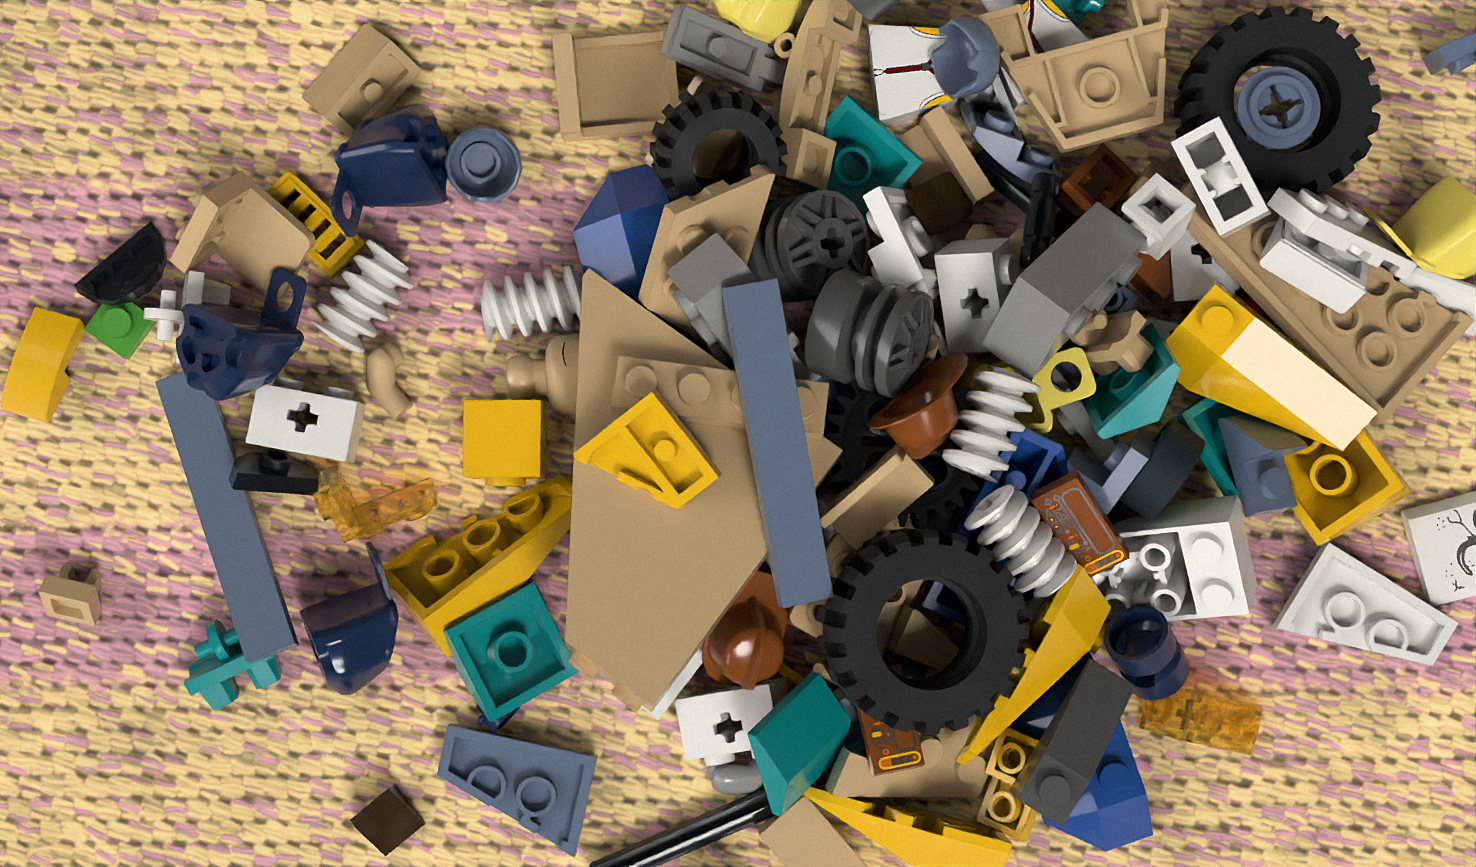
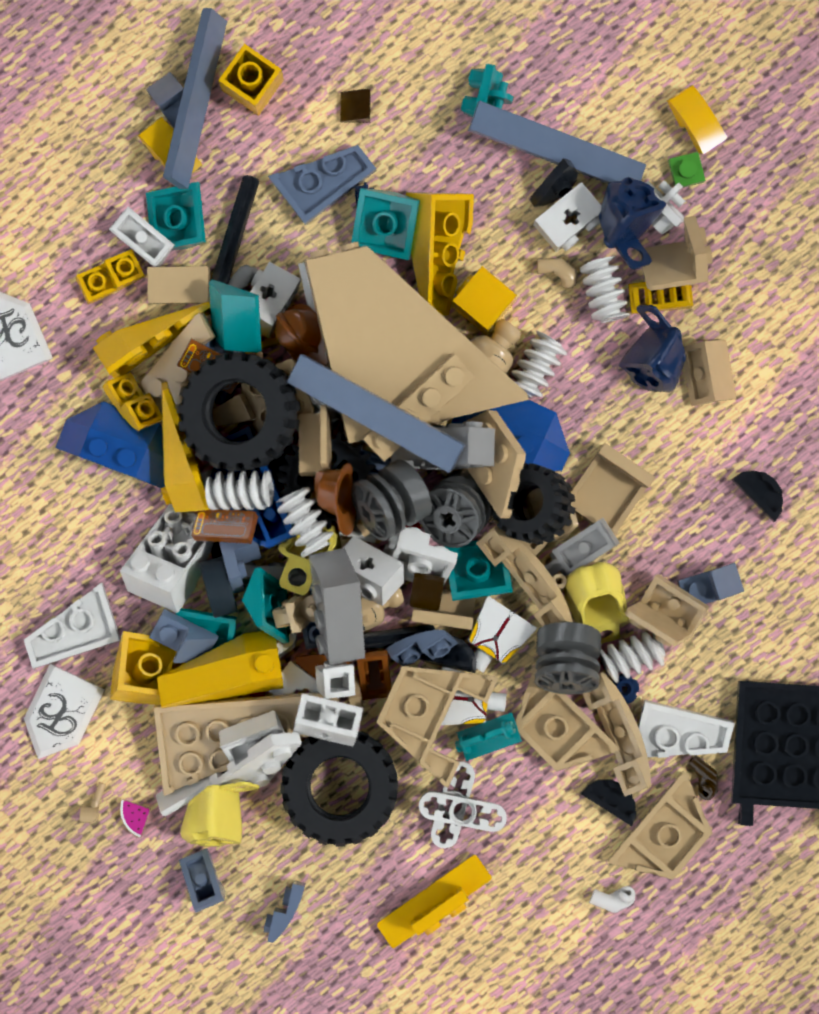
camera: 135 degrees right, 0 degrees up
tan tile [38,562,102,627] -> none
black plate [73,221,167,306] -> none
dark blue piece [299,541,399,695] -> none
clear yellow bracket [313,464,438,543] -> none
sand blue hair [444,127,523,203] -> none
yellow wing [572,389,722,509] -> none
sand blue hair [931,14,1000,100] -> none
dark grey slope [1009,658,1135,827] -> none
black axle [1019,172,1061,269] -> none
dark blue wheel [1104,605,1189,701] -> none
clear yellow bracket [1139,687,1263,755] -> none
sand blue gear [1236,66,1321,150] -> none

